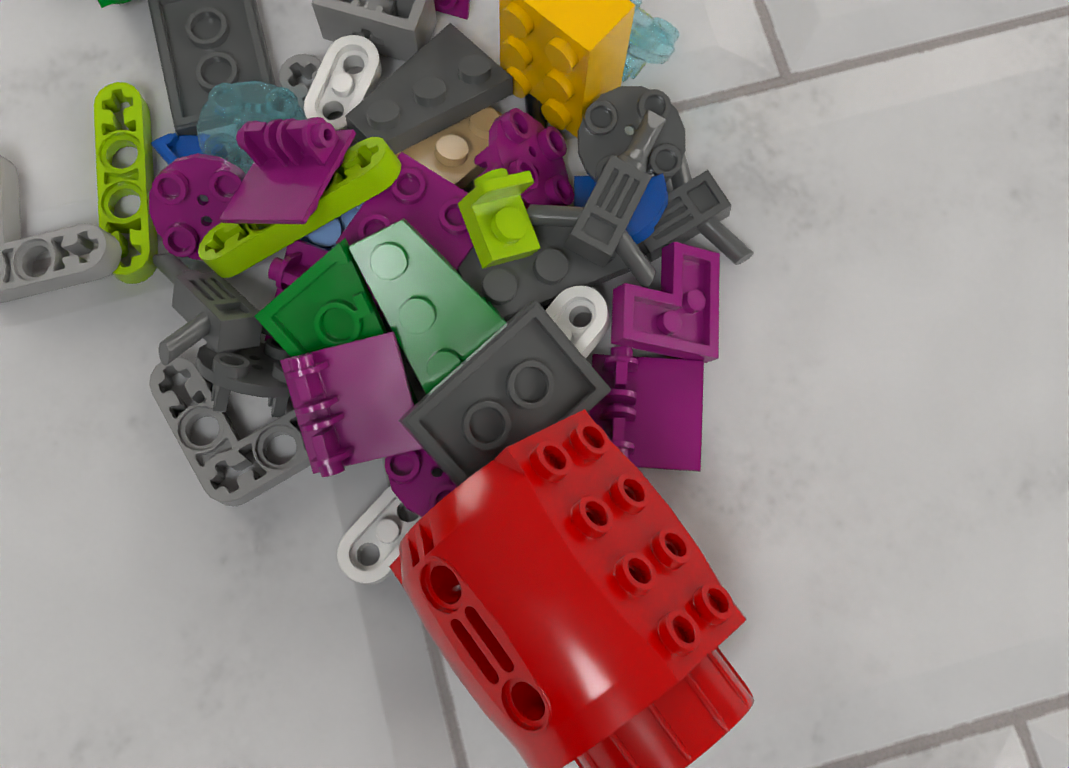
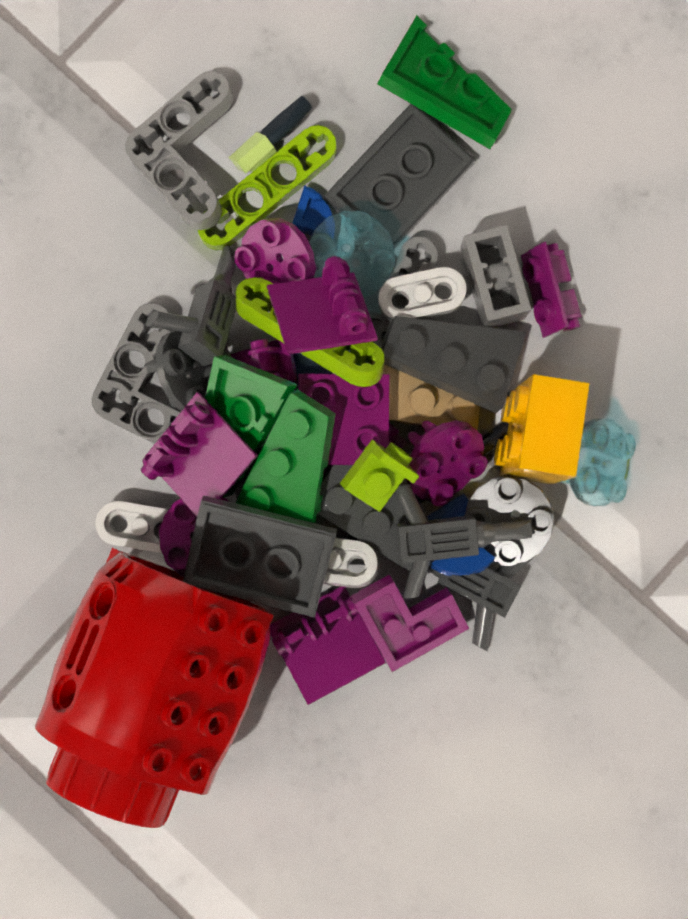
camera: 60 degrees right, 10 degrees up
none -> piece [228,96,312,173]

